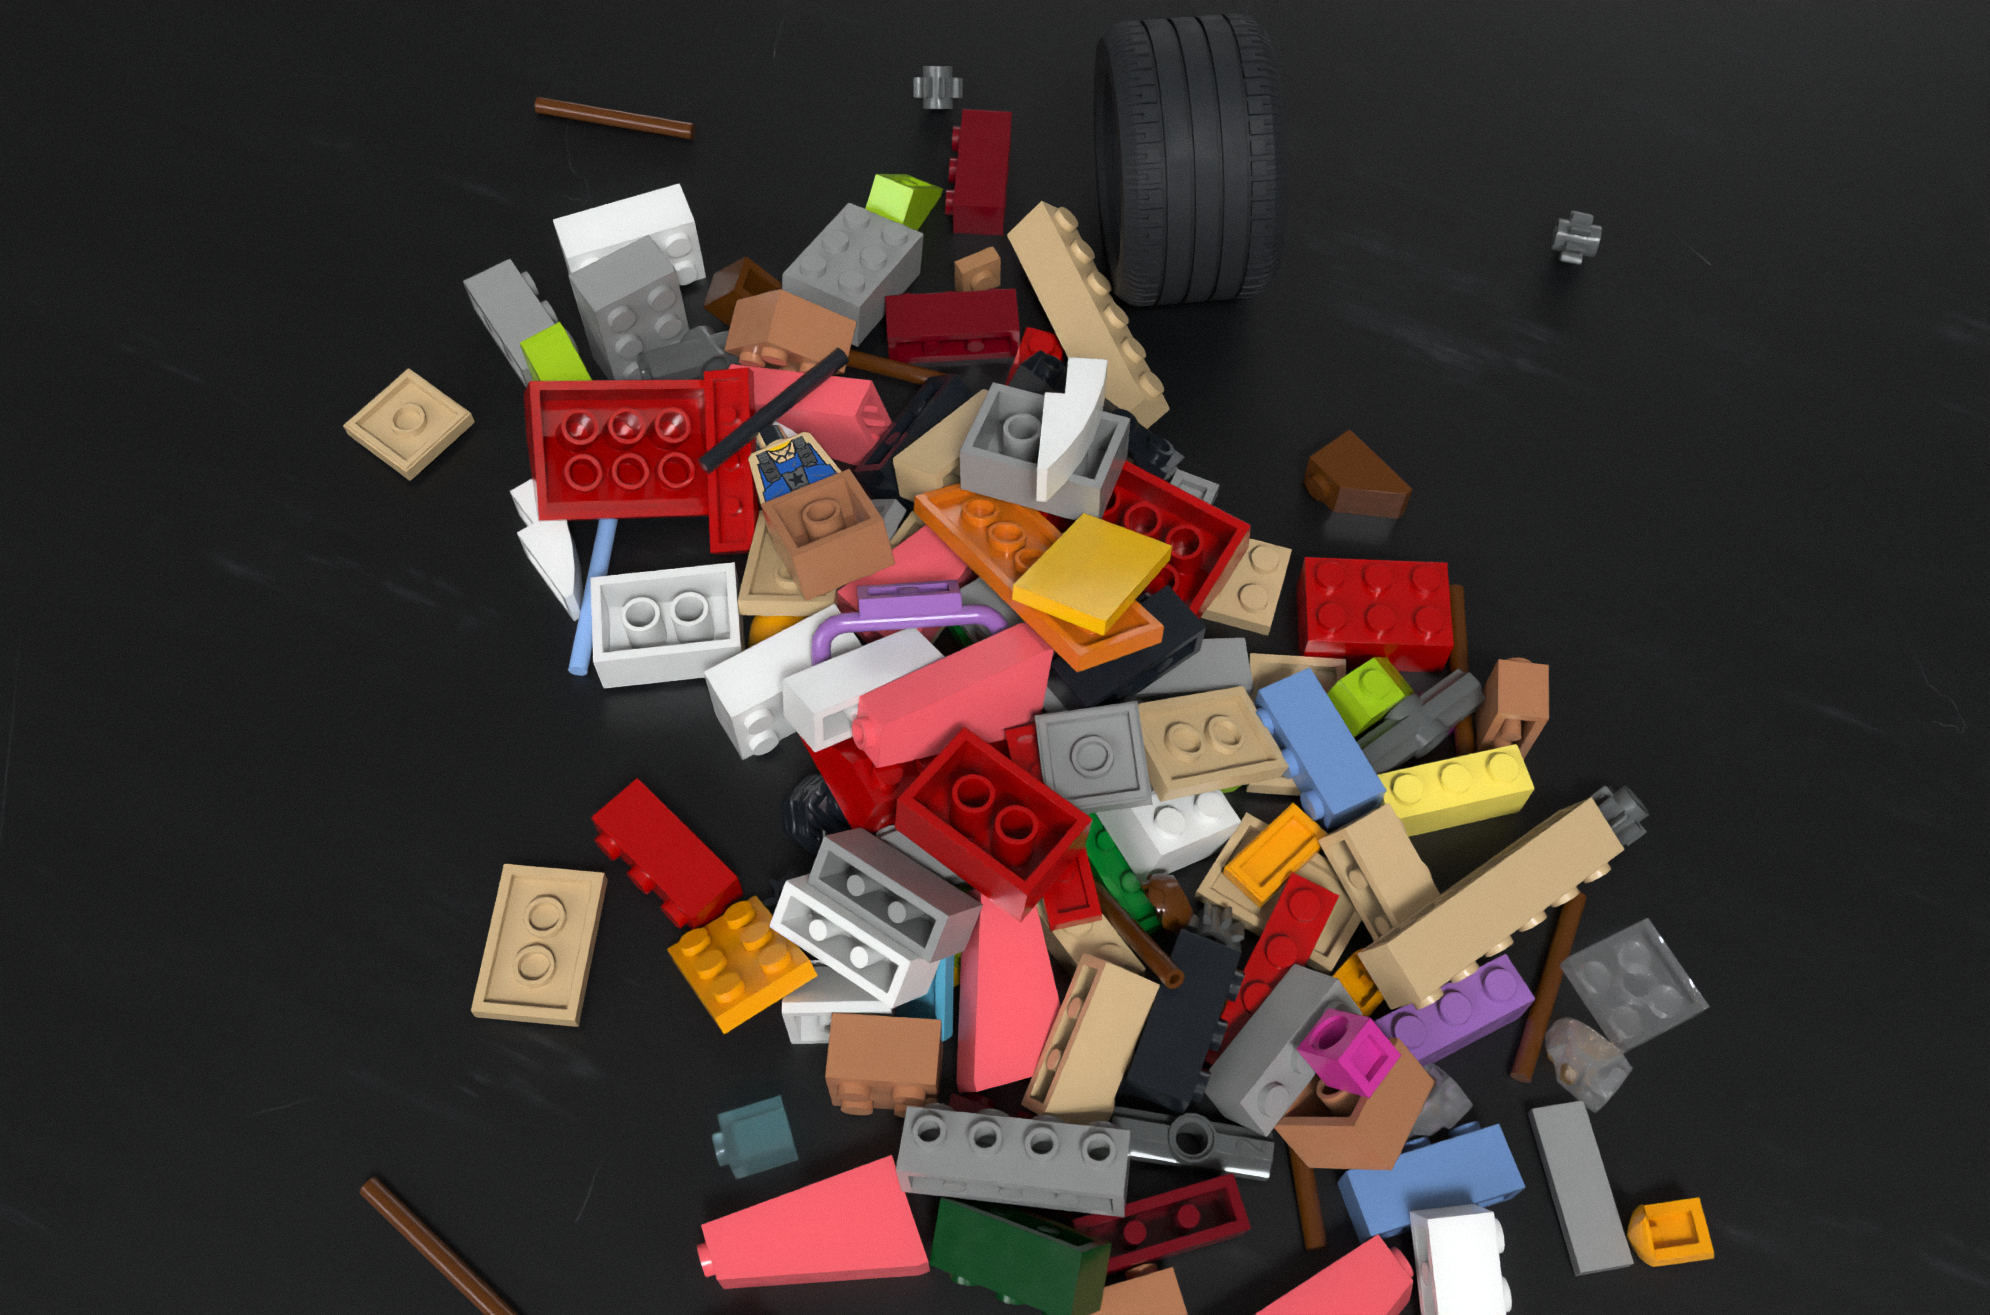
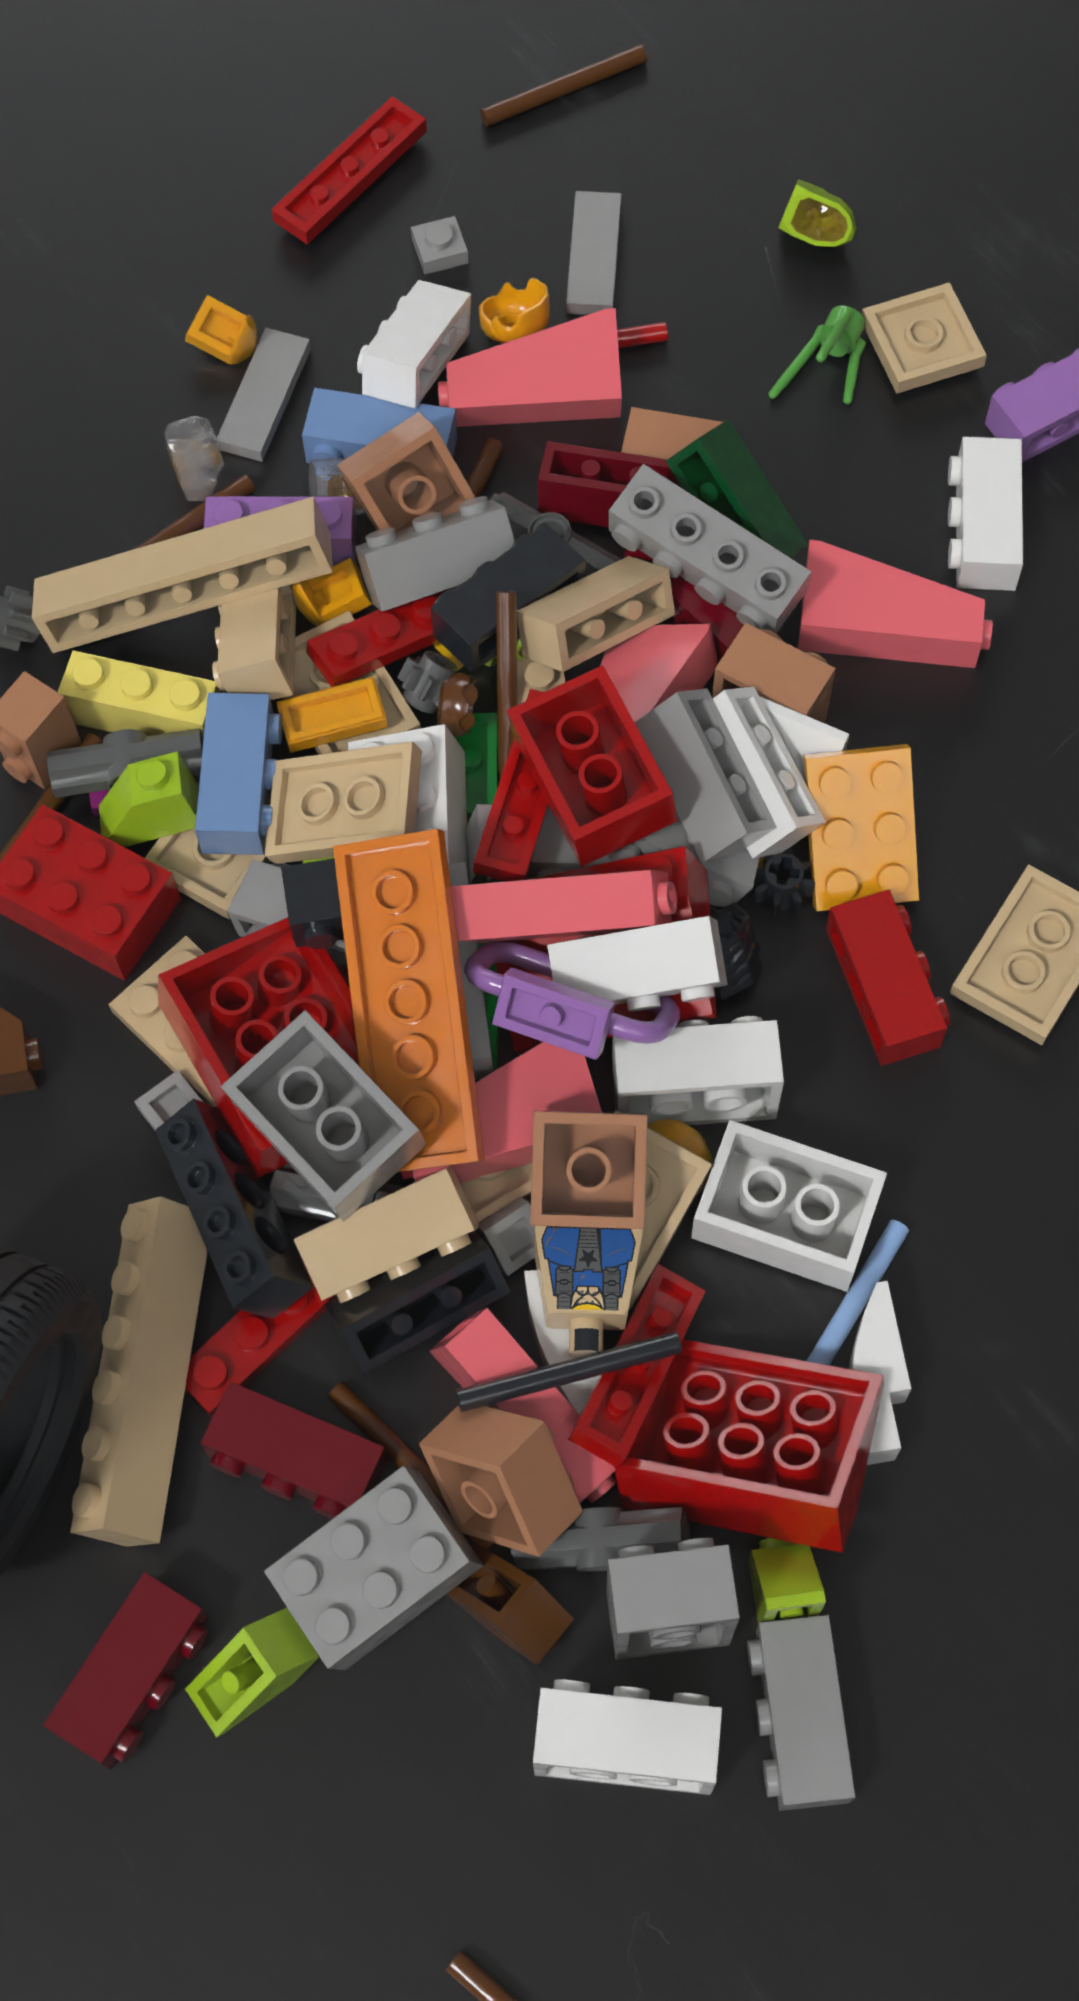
camera: 150 degrees left, 5 degrees up
tan plate [343,368,475,481] -> none
clear light blue brick [712,1095,799,1179] -> none
dark grey gear [913,66,963,109] -> none
medium nougat plate [954,246,1001,292] -> none
yellow tile [1012,513,1172,636] -> none
light grey plate [1035,701,1153,814] -> none
white slope [1036,357,1108,502] -> none
dark pink brick [1296,1008,1401,1098] -> none
clear plate [1559,918,1710,1056] -> none

